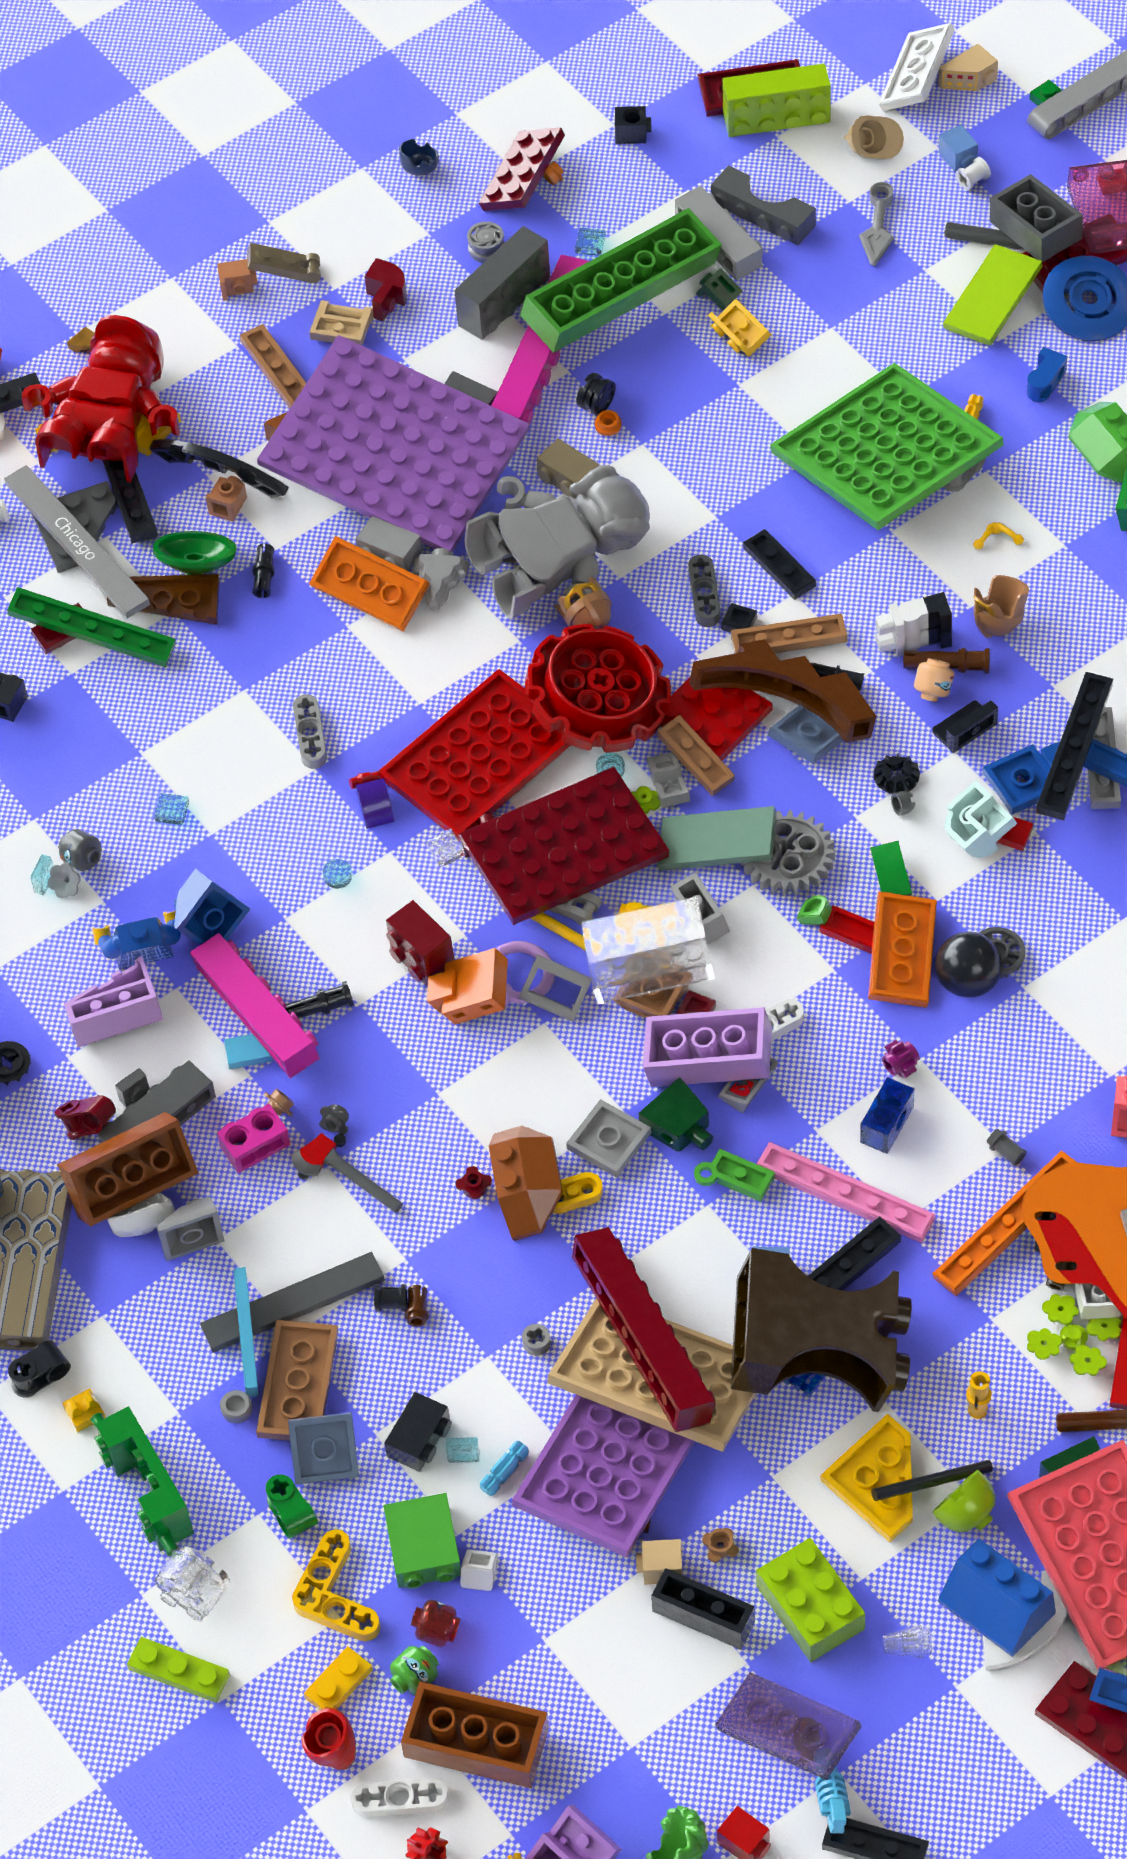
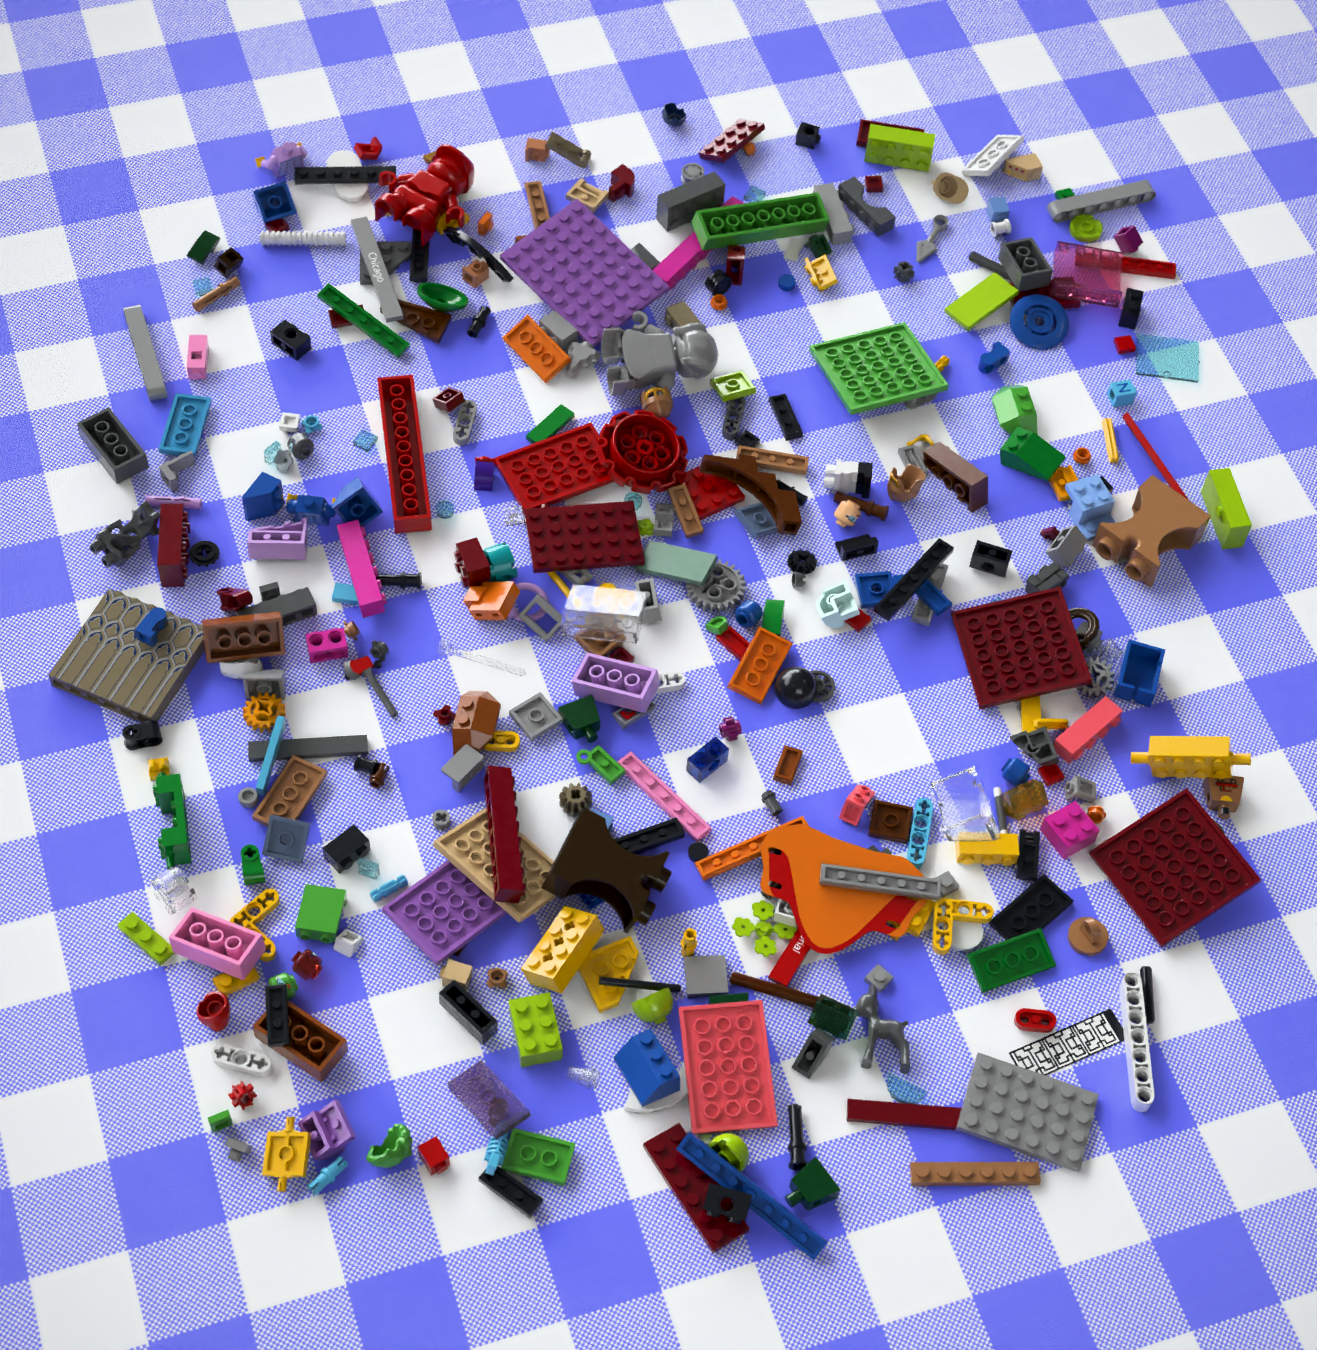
camera: 10 degrees right, 0 degrees up
none -> bright pink brick [169,907,266,980]
none -> blue slope [242,471,285,521]
none -> light orange gear [243,692,286,733]
none -> black tile [265,984,290,1048]
none -> white plate [279,412,301,433]
none -> medium azure plate [301,415,322,434]
none -> red brick [377,375,432,534]
none -> dark red piece [432,387,465,413]
none -> clear piece [437,639,527,676]
none -> light grey panel [441,744,484,793]
none -> orange plate [478,212,494,236]
none -> teal brick [483,542,518,582]
none -> bright green plate [501,1128,576,1186]
none -> yellow brick [521,906,605,994]
none -> green tile [526,404,575,444]
none -> dark tan gear [559,782,592,816]
none -> light grey tile [684,955,729,997]
none -> black tile [688,842,708,862]
none -> lime tile [710,370,756,402]
none -> dark red torso [726,245,745,286]
none -> blue head [735,600,763,628]
none -> dark orange tile [773,745,803,785]
none -> blue tile [778,274,796,291]
none -> white sticker [784,237,804,261]
none -> dark red tile [864,176,883,193]
none -> dark grey gear [893,261,915,283]
none -> light grey tile [898,445,928,476]
none -> wedge [923,441,988,513]
none -> lime tile [1069,214,1103,243]

